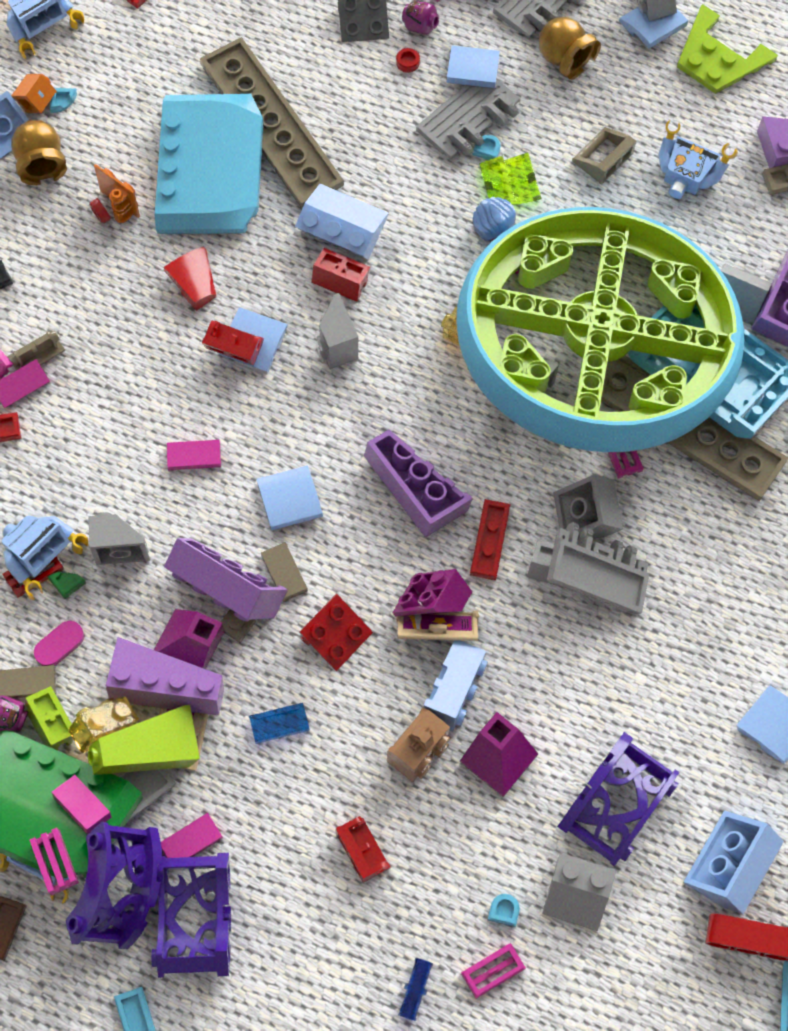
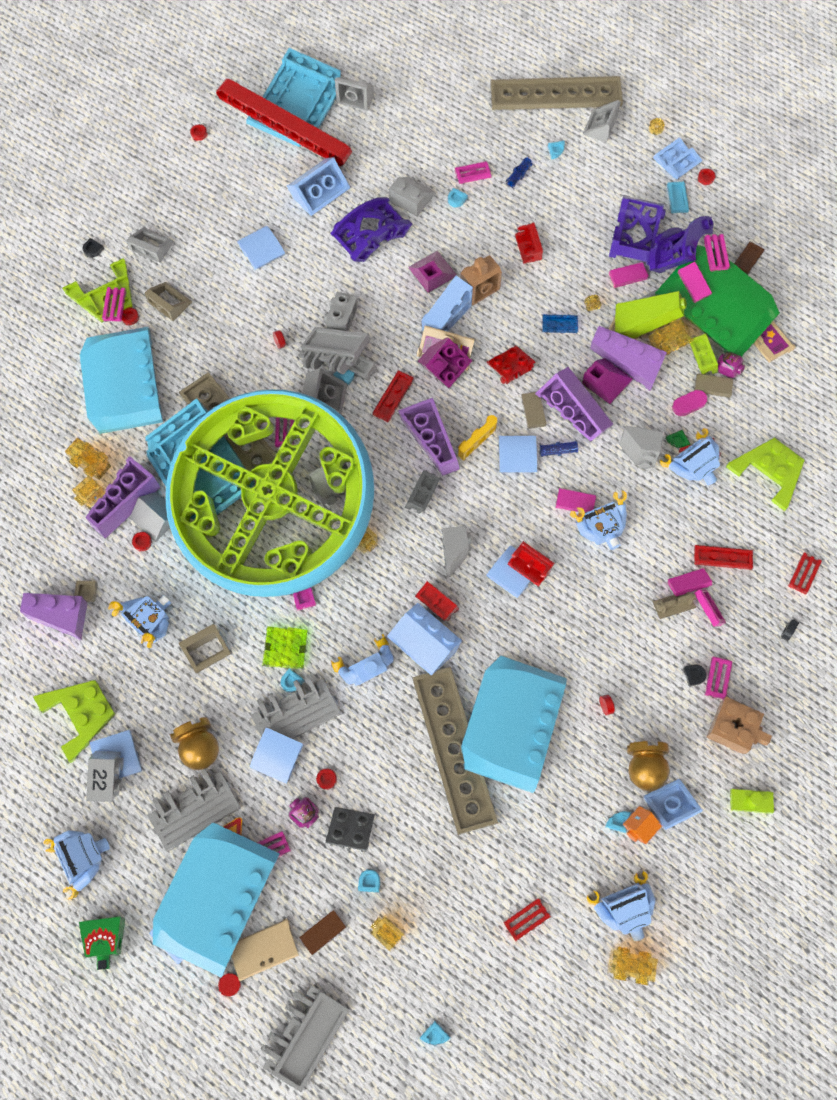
camera: 160 degrees left, 0 degrees up
orange hinge [94,164,140,223] -> none
slope [164,246,217,311] -> none
medium blue hair [473,197,516,241] -> none
none -> red tile [132,532,152,551]
none -> red tile [273,330,286,349]
none -> light grey brick [324,291,358,331]
none -> light blue torso [331,634,393,686]
none -> dark grey hinge [405,470,440,514]
none -> yellow plate [458,415,497,461]
none -> clear blue pin [540,441,578,457]
none -> light blue torso [570,490,627,550]
none -> clear yellow bush [584,295,602,311]

